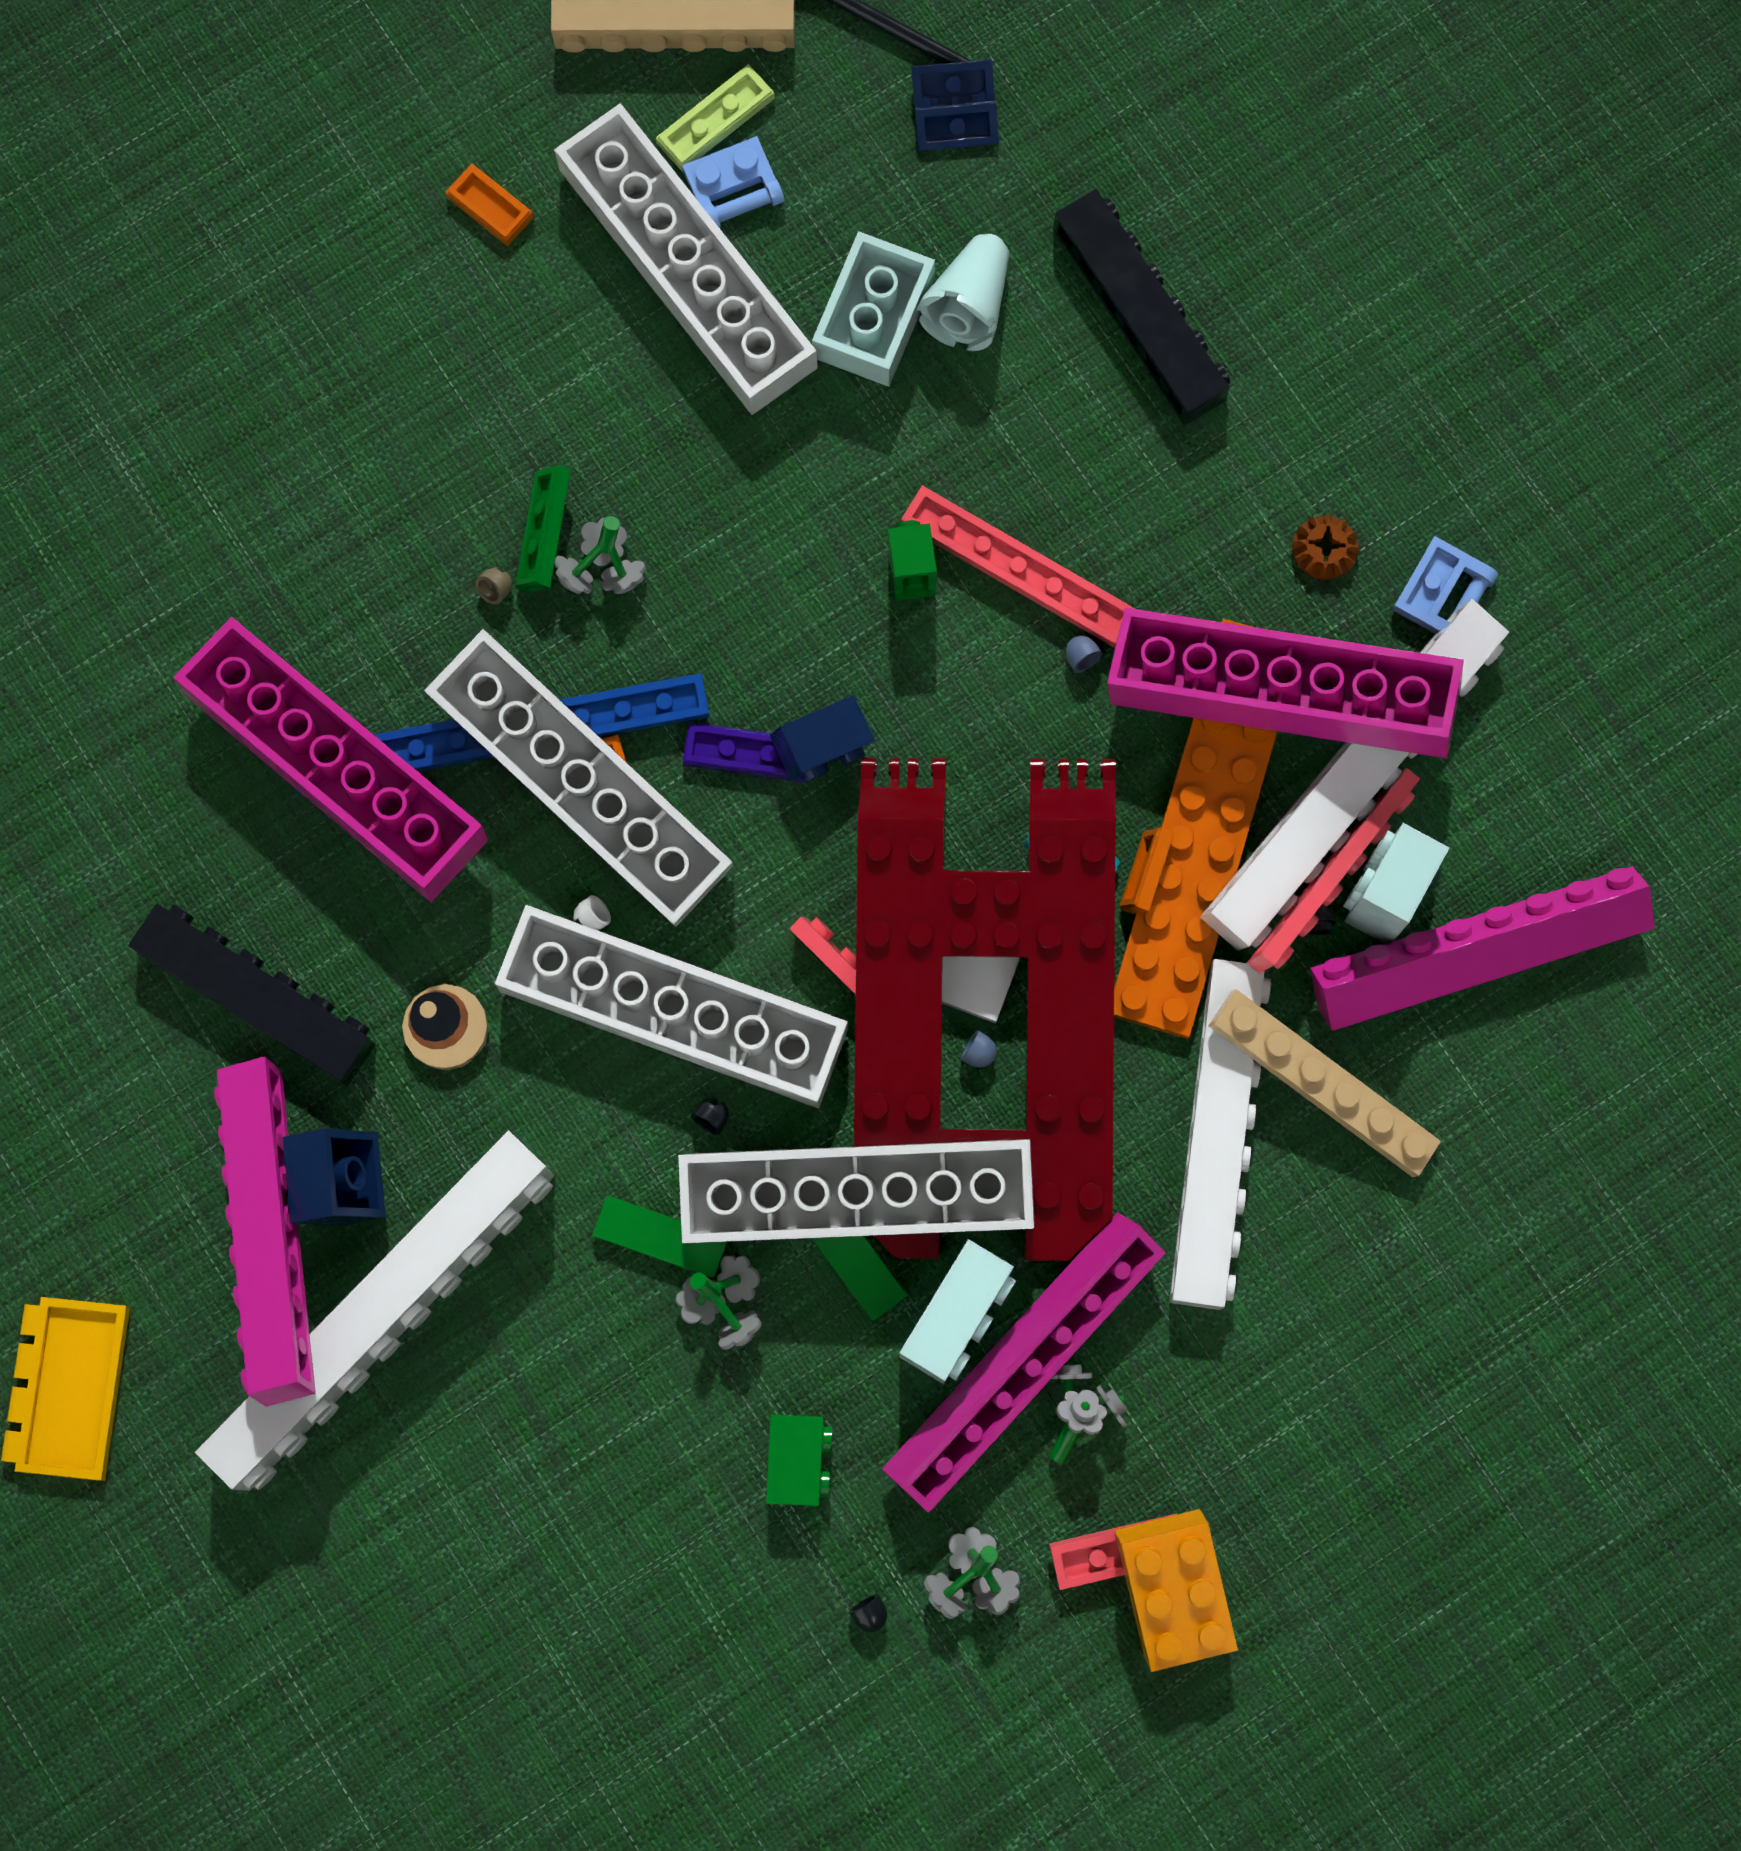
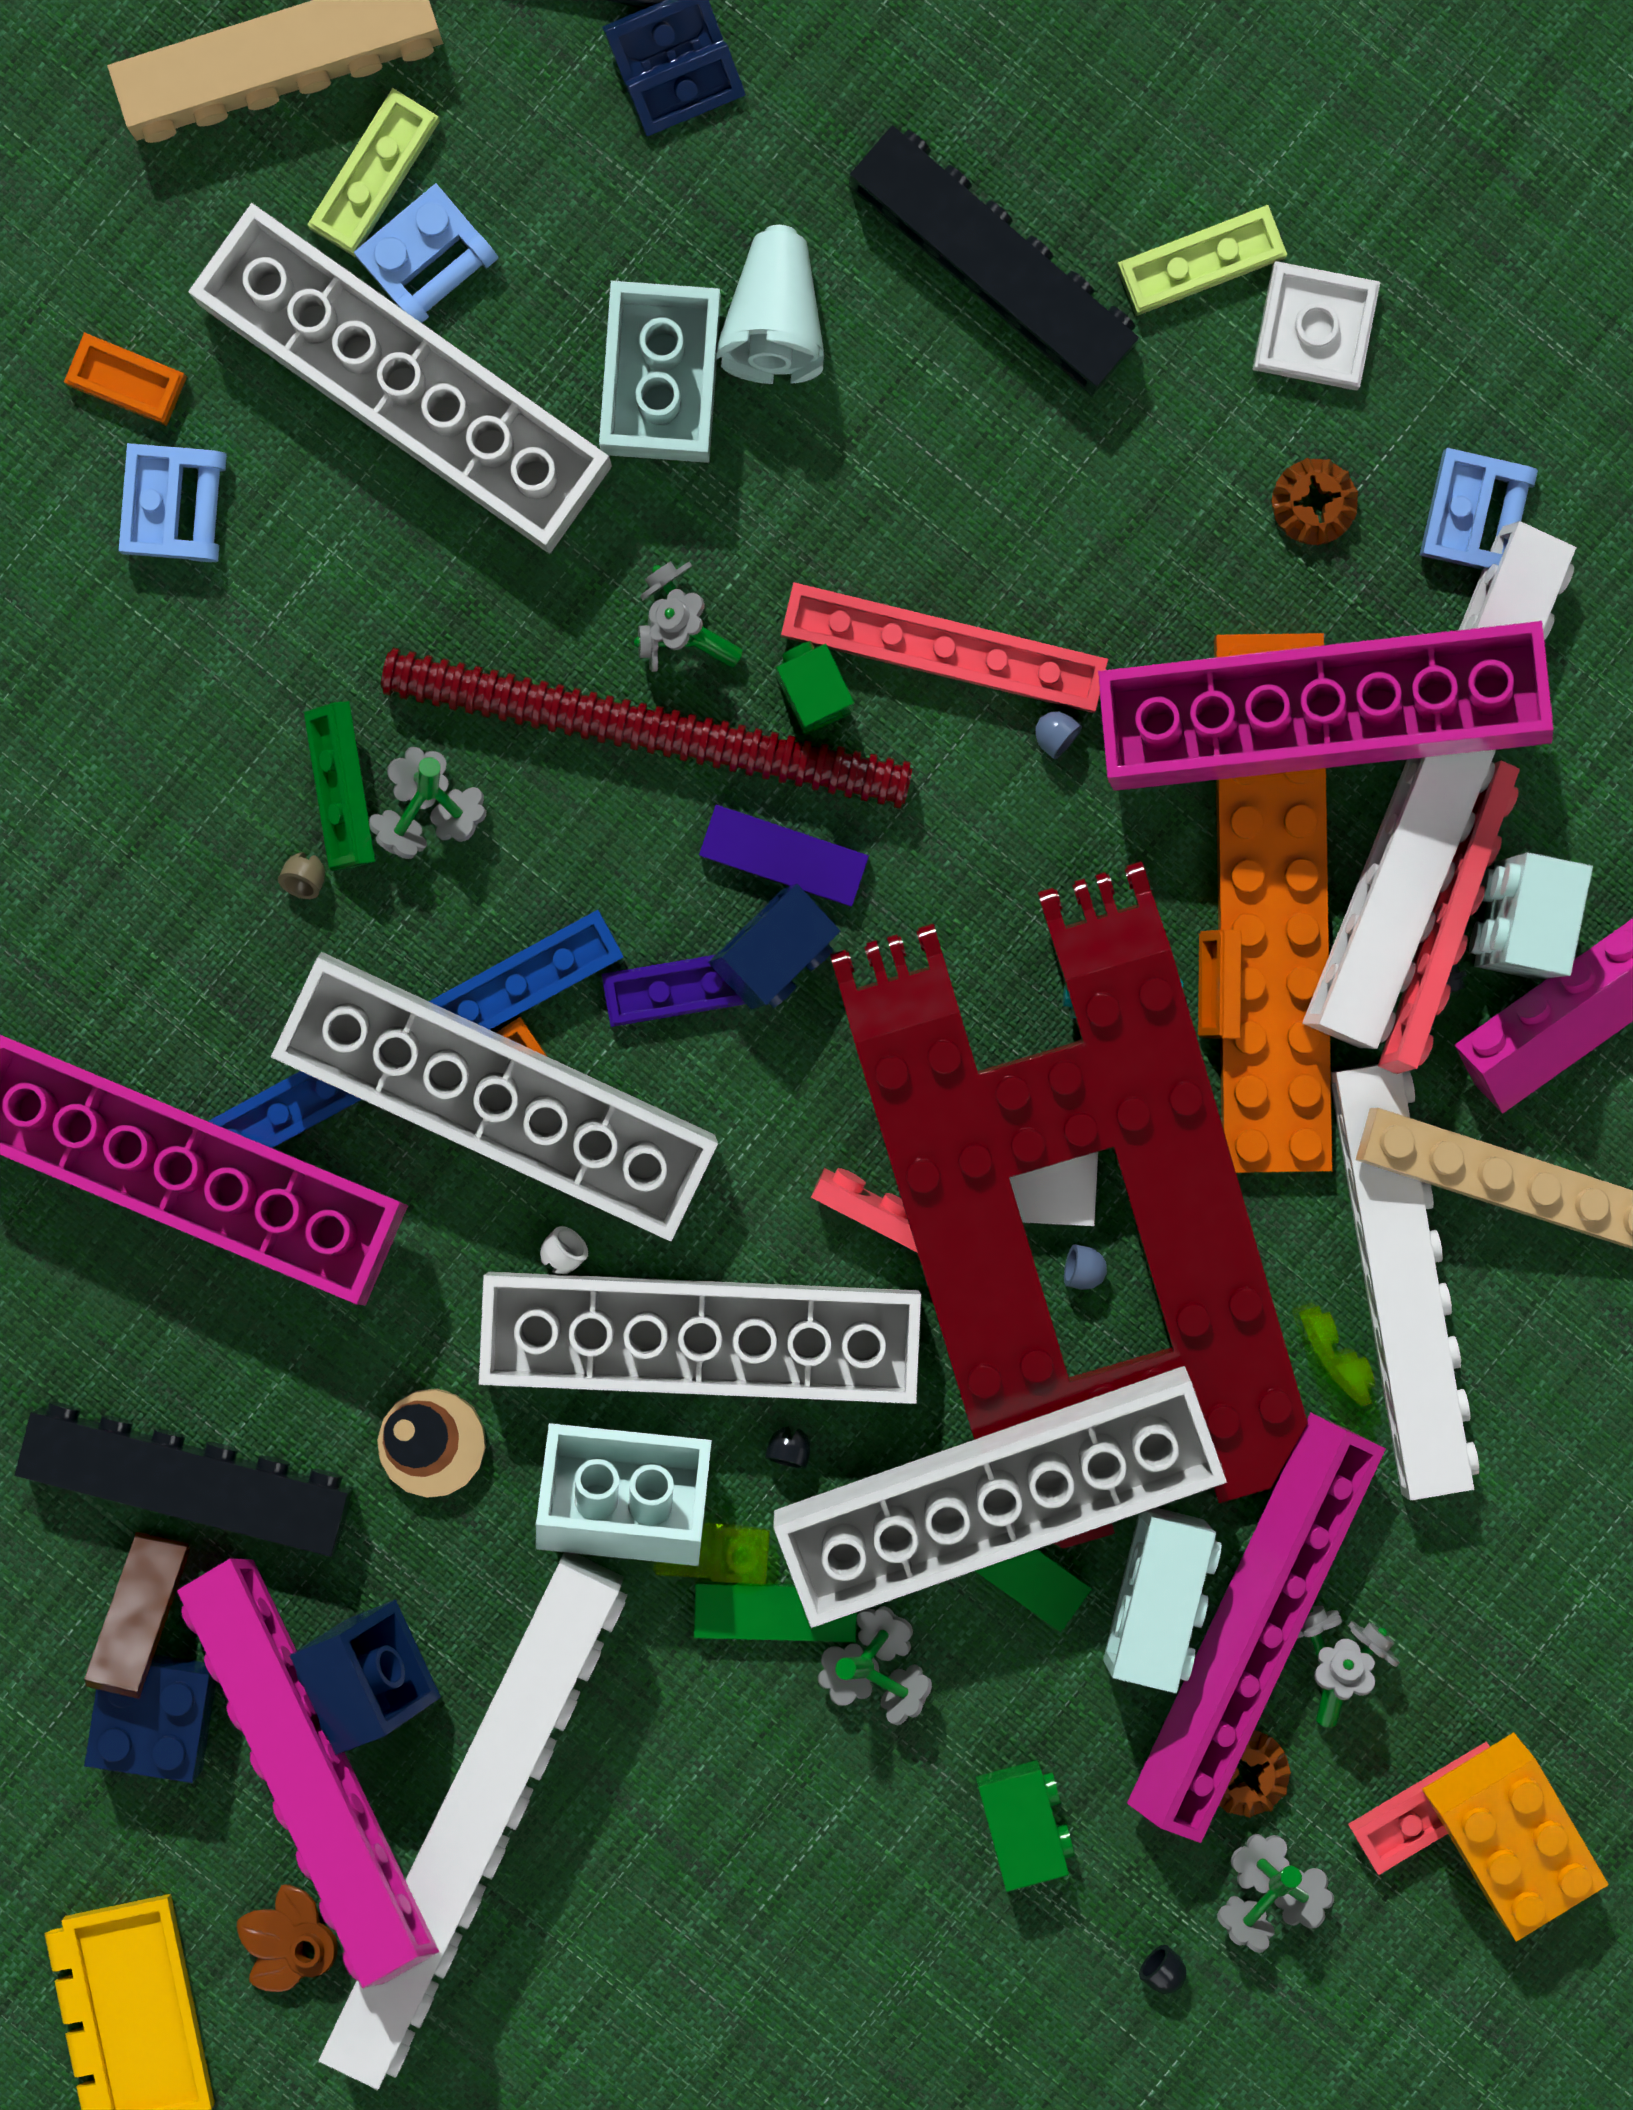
camera: 25 degrees left, 10 degrees up
none -> tile [84,1532,190,1699]
none -> dark blue brick [84,1654,217,1783]
none -> light blue plate [119,443,227,562]
none -> dark orange plate [237,1884,338,1992]
none -> dark red piece [381,648,913,809]
none -> light aqua brick [536,1423,712,1566]
none -> light grey plant [634,561,743,672]
none -> clear neon green slope [653,1522,770,1584]
none -> dark purple tile [699,804,869,907]
none -> yellowish green tile [1116,205,1287,316]
none -> dark orange gear [1219,1730,1291,1818]
none -> white tile [1252,261,1380,391]
none -> clear neon green slope [1292,1302,1376,1406]

